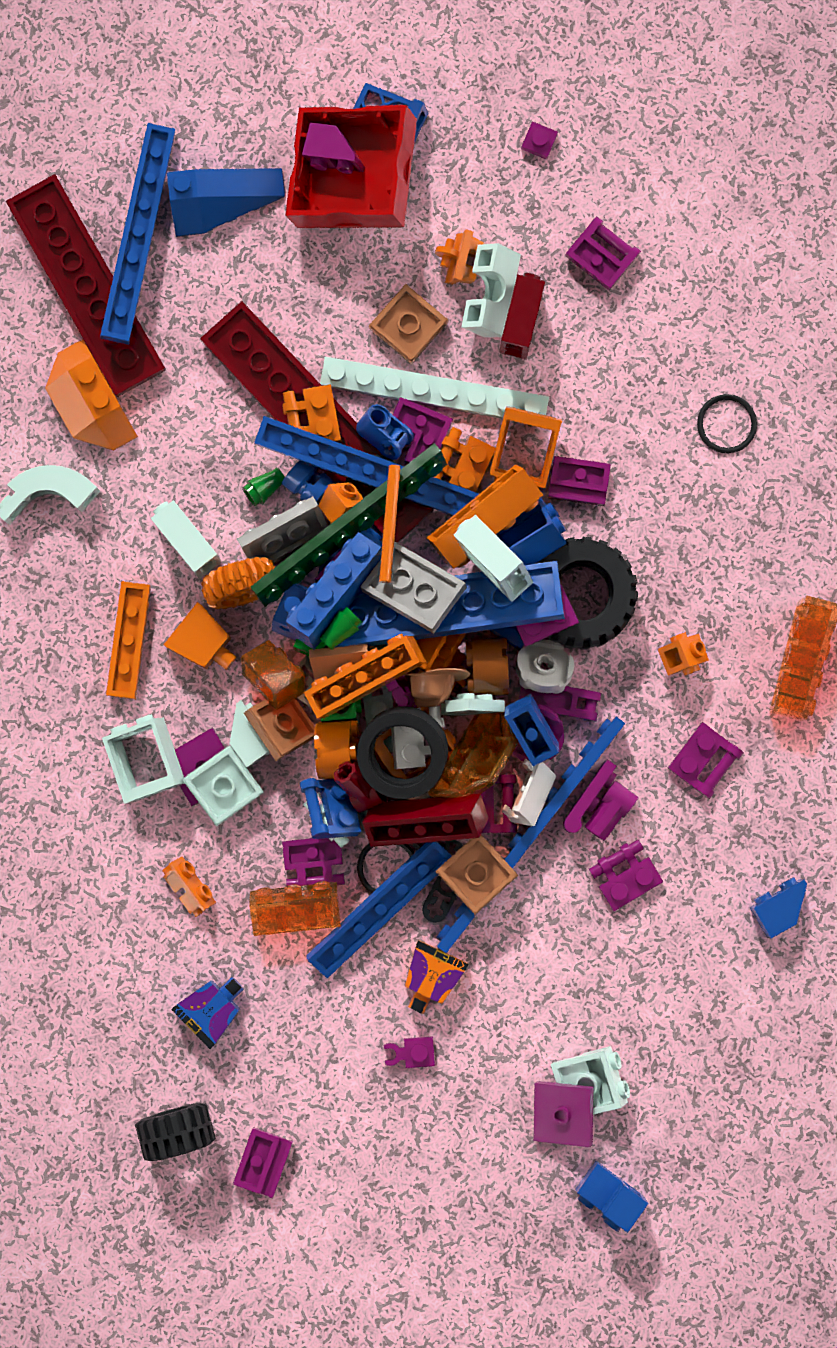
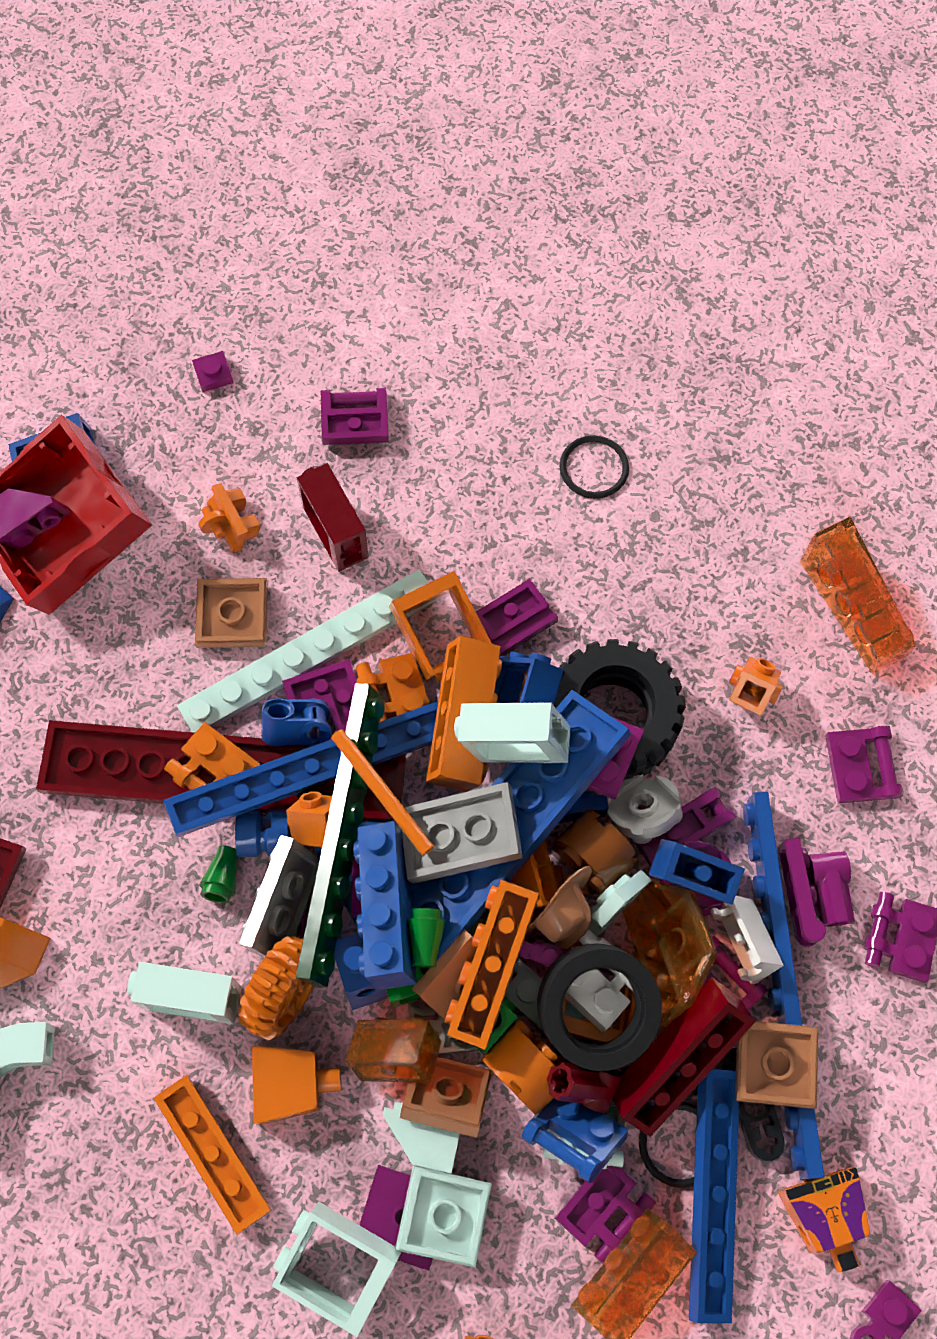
camera: 45 degrees left, 15 degrees down
light aqua arch [461,243,521,338] -> none

